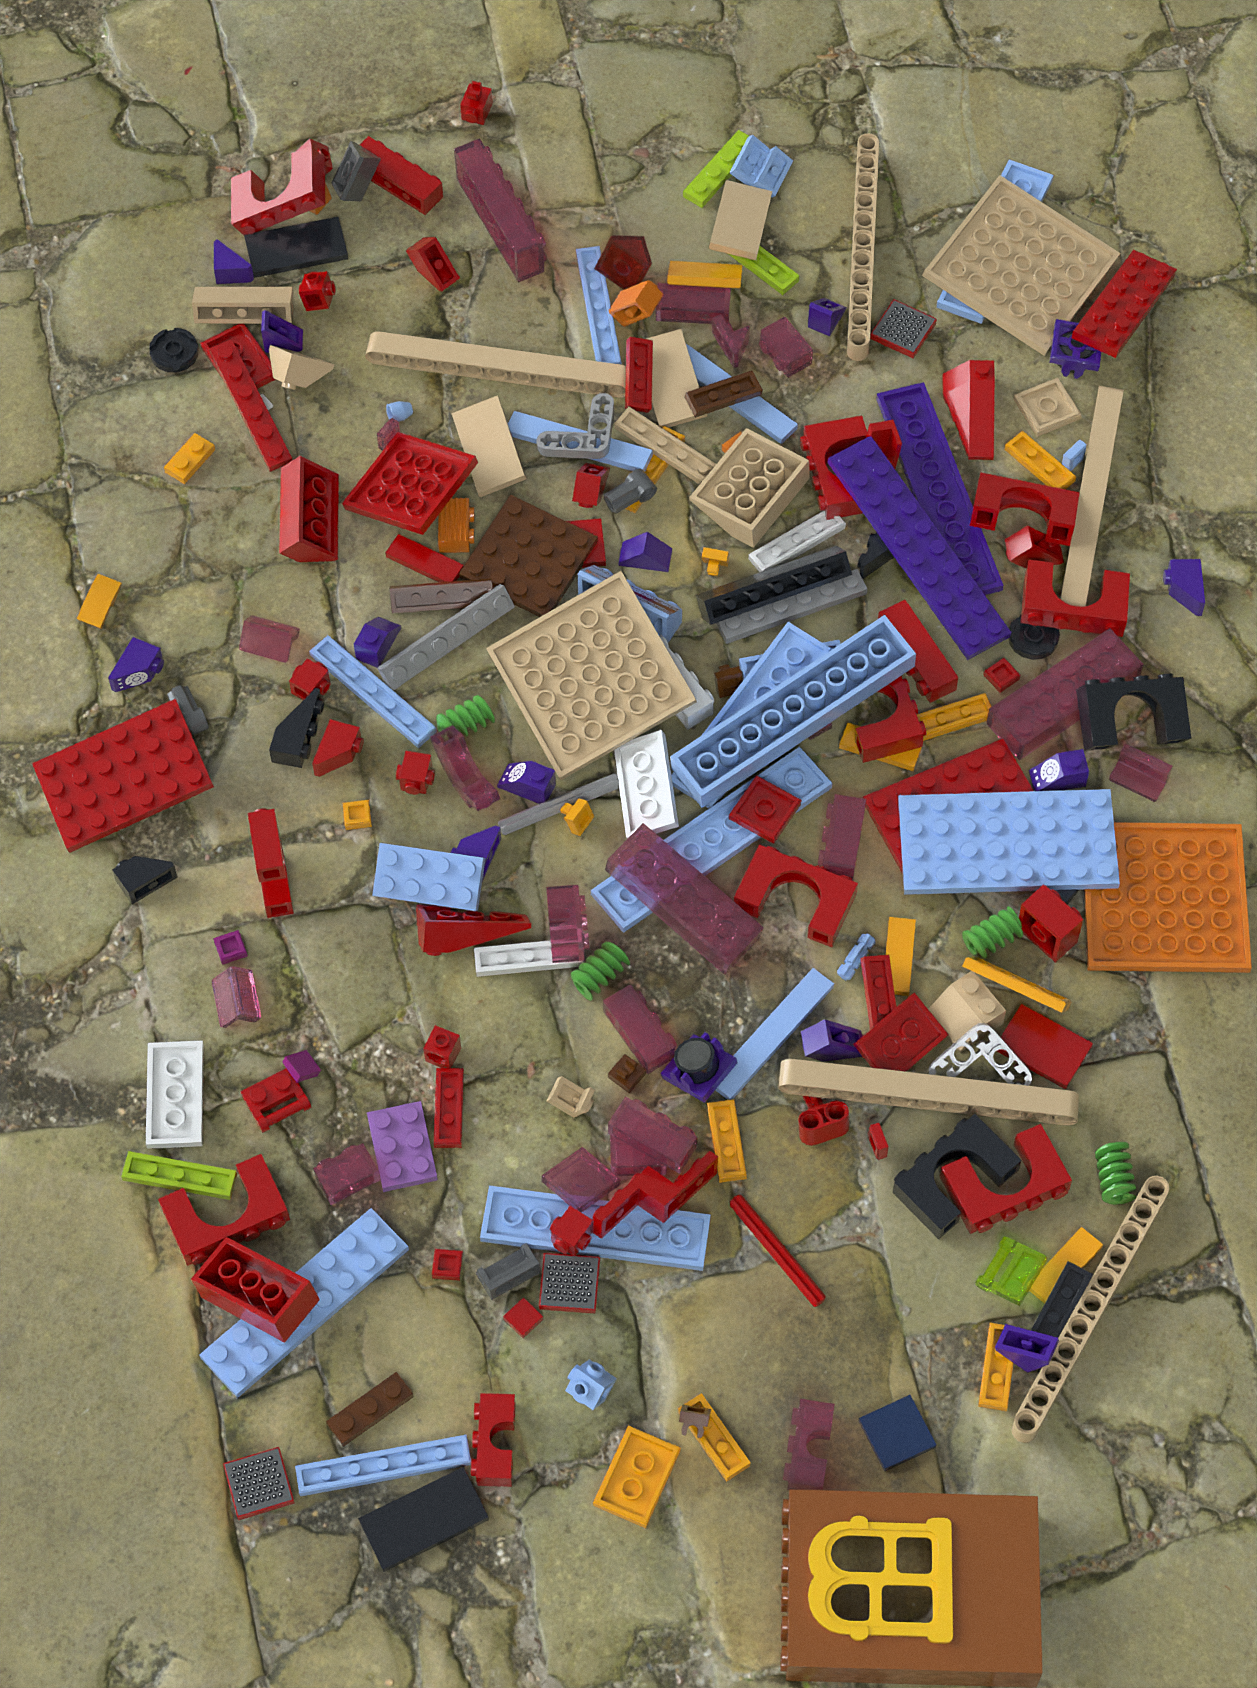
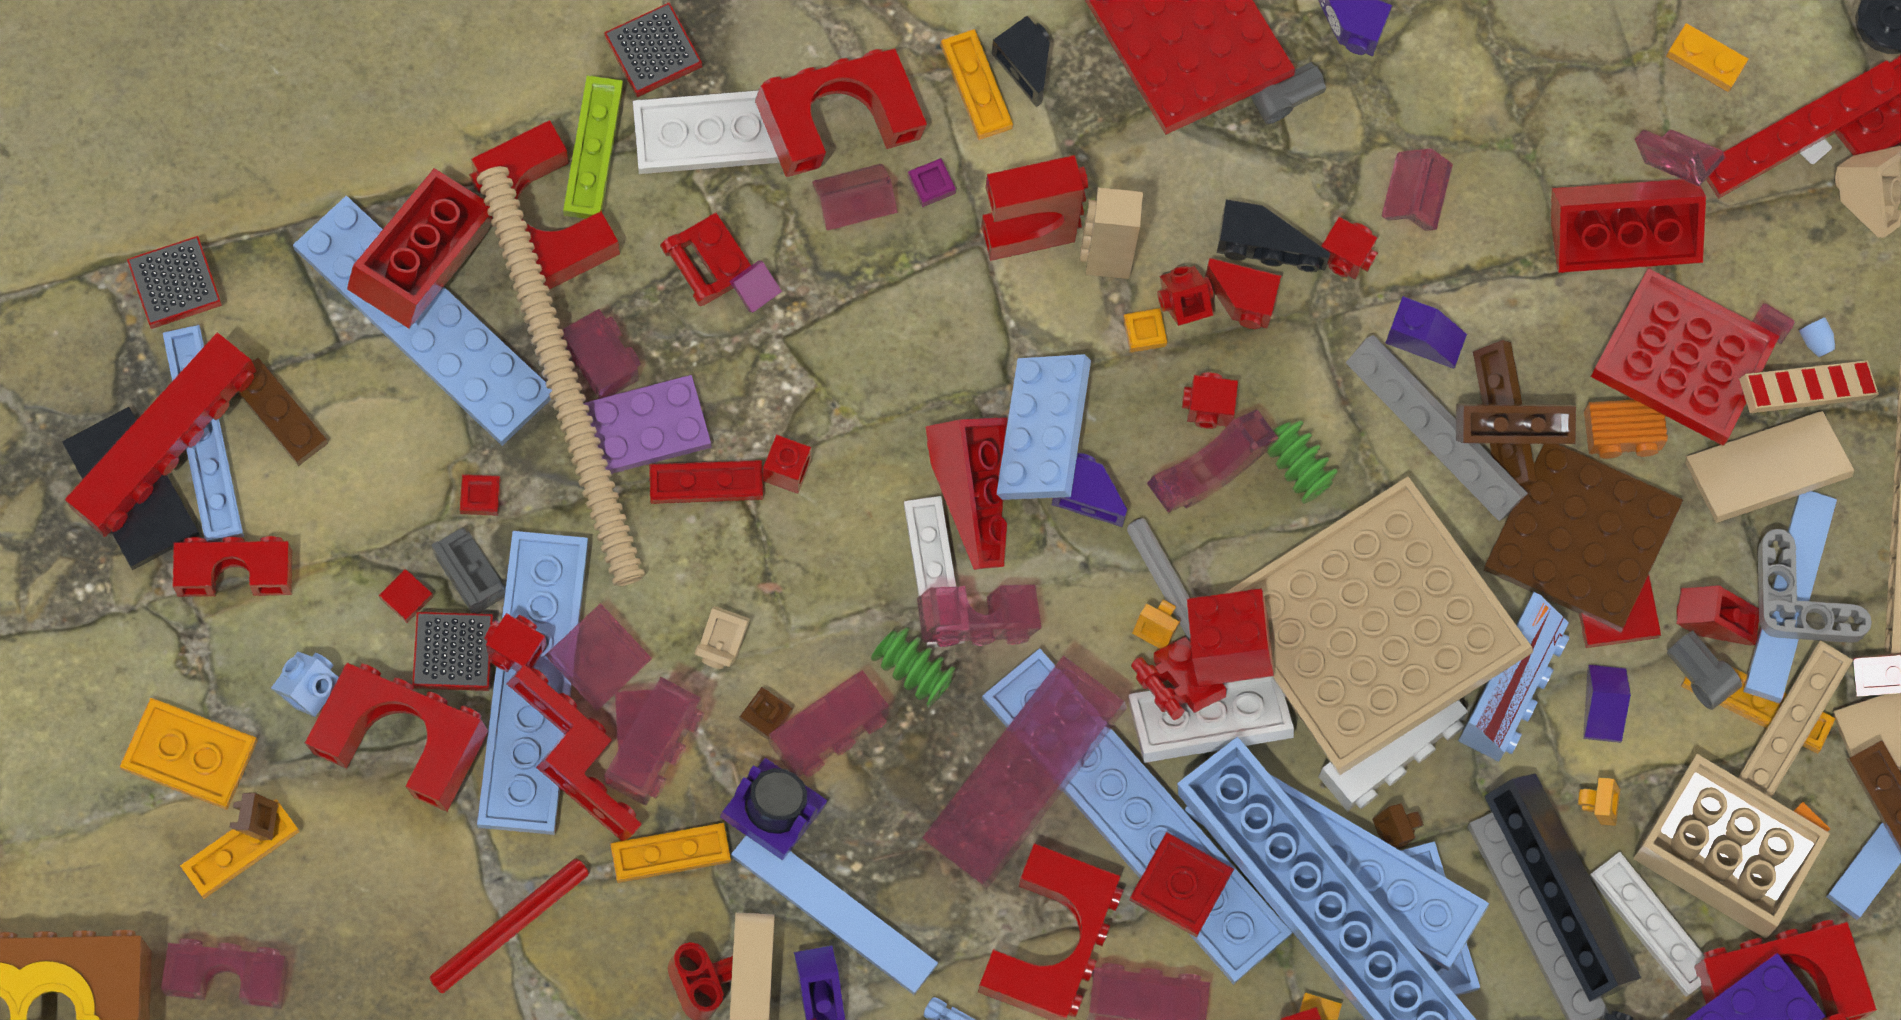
camera: 80 degrees right, 10 degrees up
light blue tile [309,635,437,749] -> none
red tile [385,534,464,582] -> none
dark purple slope [497,761,556,804] -> none
none -> red brick [64,332,257,537]
none -> red arch [305,663,488,812]
none -> tan piece [476,166,645,586]
none -> tile [604,3,702,98]
none -> red arch [755,48,927,177]
none -> light orange tile [940,29,1013,140]
none -> tan brick [1080,187,1143,279]
none -> red plate [1131,637,1226,720]
none -> red brick [1157,266,1213,326]
none -> red brick [1187,588,1274,686]
none -> reddish brown brick [1456,404,1576,444]
none -> clear pink panel [1634,129,1725,186]
none -> tile [1739,360,1879,413]

